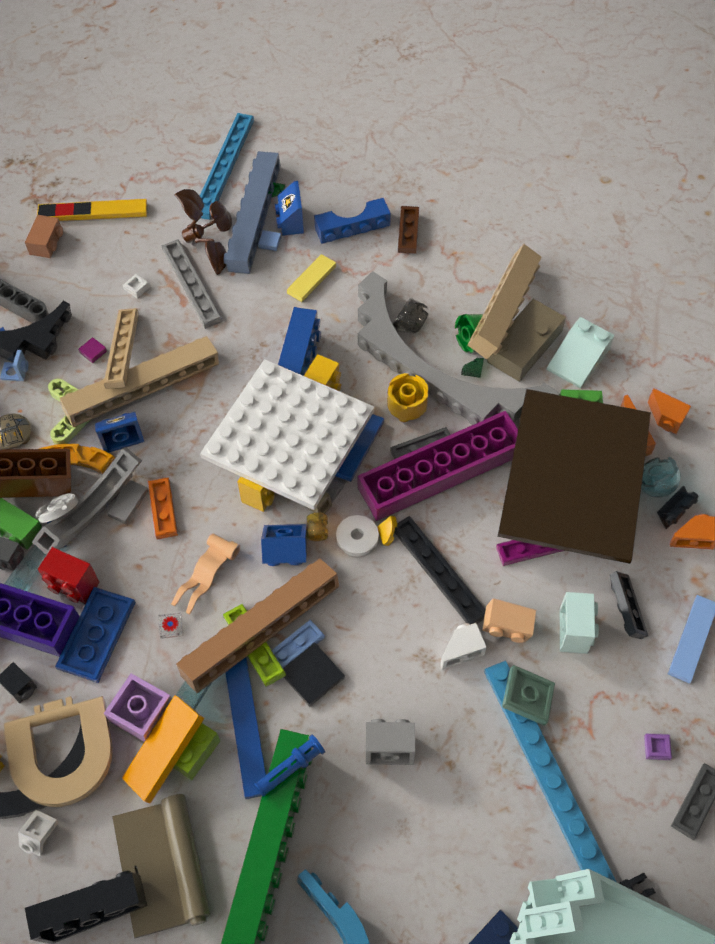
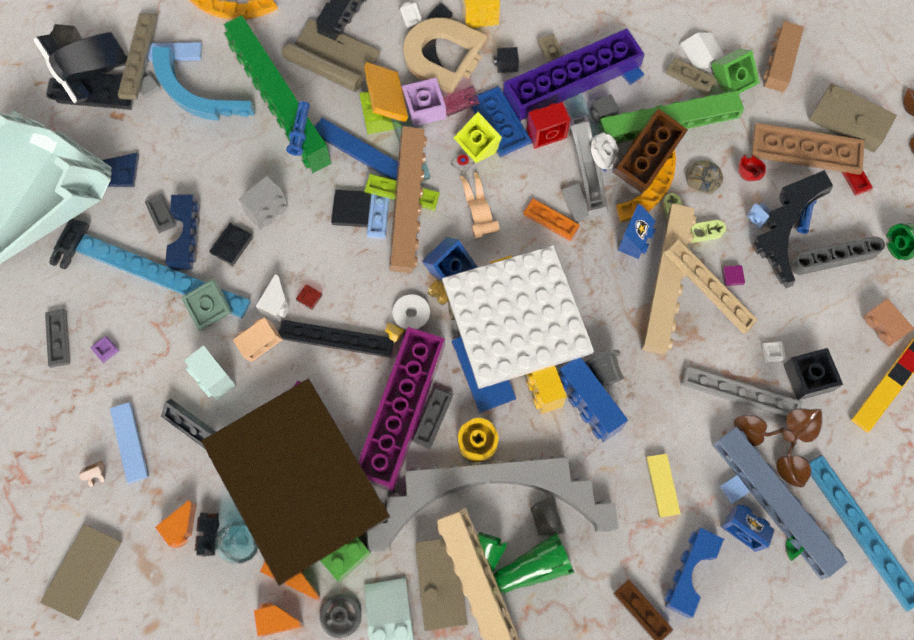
camera: 135 degrees right, 10 degrees up
none -> dark grey tile [144,194,176,233]
none -> dark blue arch [165,194,200,270]
none -> black plate [209,222,254,267]
none -> clear red tile [296,284,323,310]
none -> dark grey piece [320,594,362,638]
none -> clear pink plate [443,85,480,117]
none -> neon yellow slope [453,112,502,163]
none -> green cone [493,533,575,593]
none -> dark grey piece [585,350,625,386]
none -> black brick [783,348,843,400]

